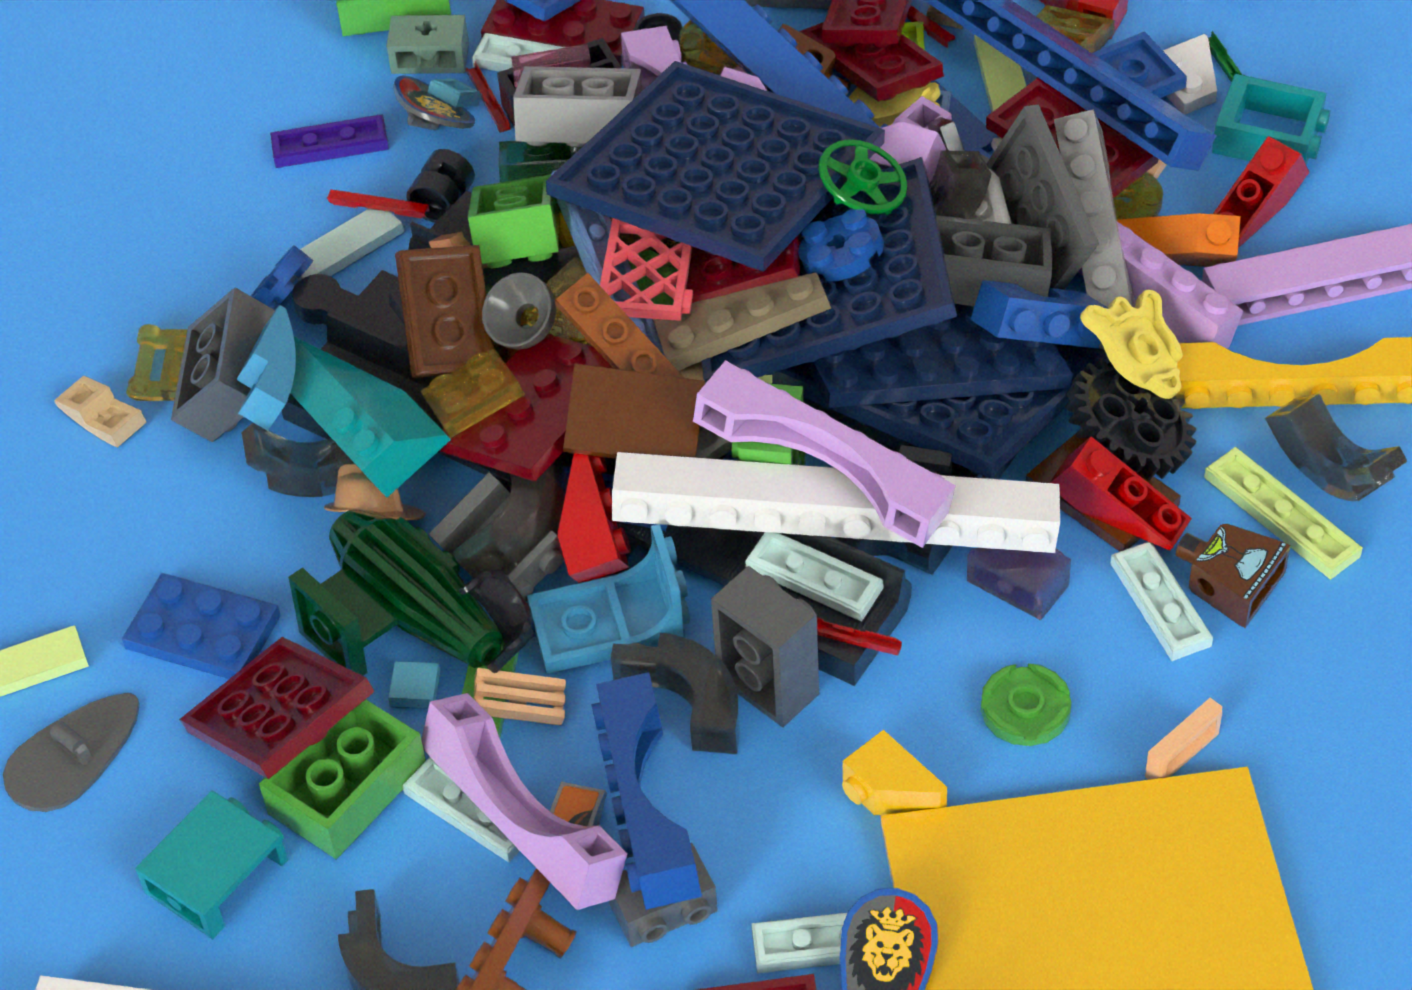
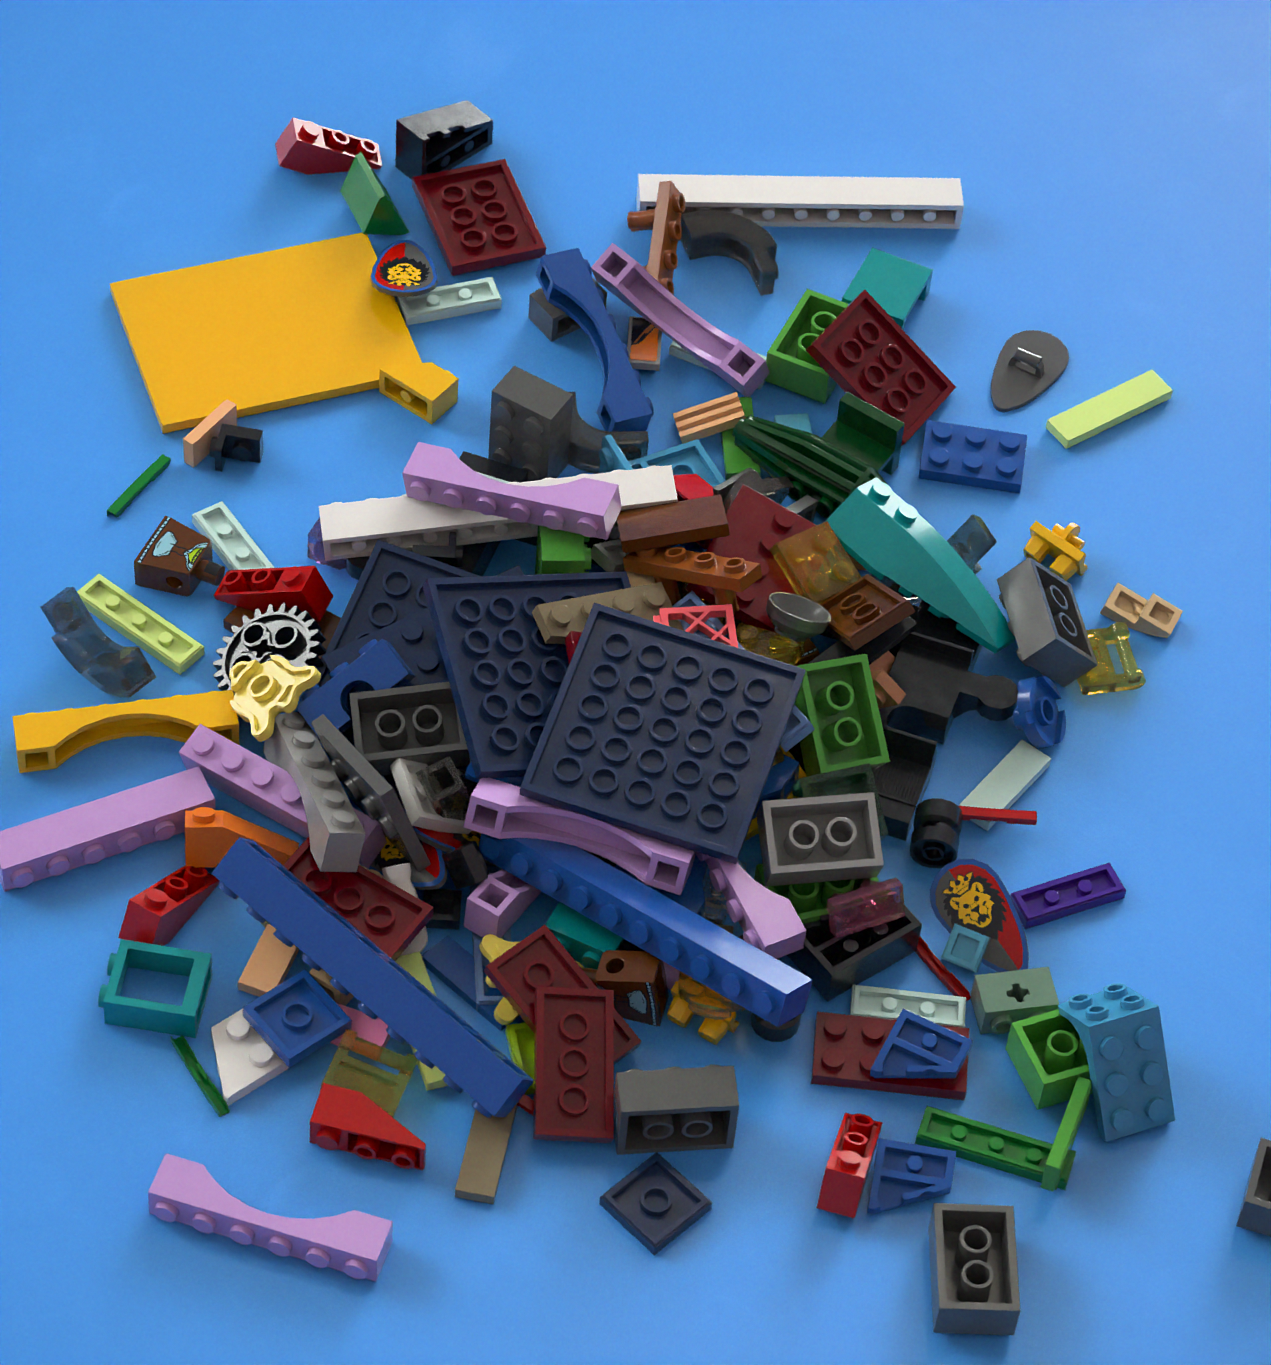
camera: 160 degrees right, 0 degrees up
dark azure slope [236,305,296,431] -> none
black helmet [459,569,535,673] -> none
blue plate [798,209,884,281] -> none
red piece [817,618,902,656] -> none
green wheel [818,140,907,216] -> none
bright green tile [981,664,1071,746] -> none
none -> green piece [107,454,171,517]
none -> black bracket [209,424,263,471]
none -> yellow hips [1023,521,1088,581]

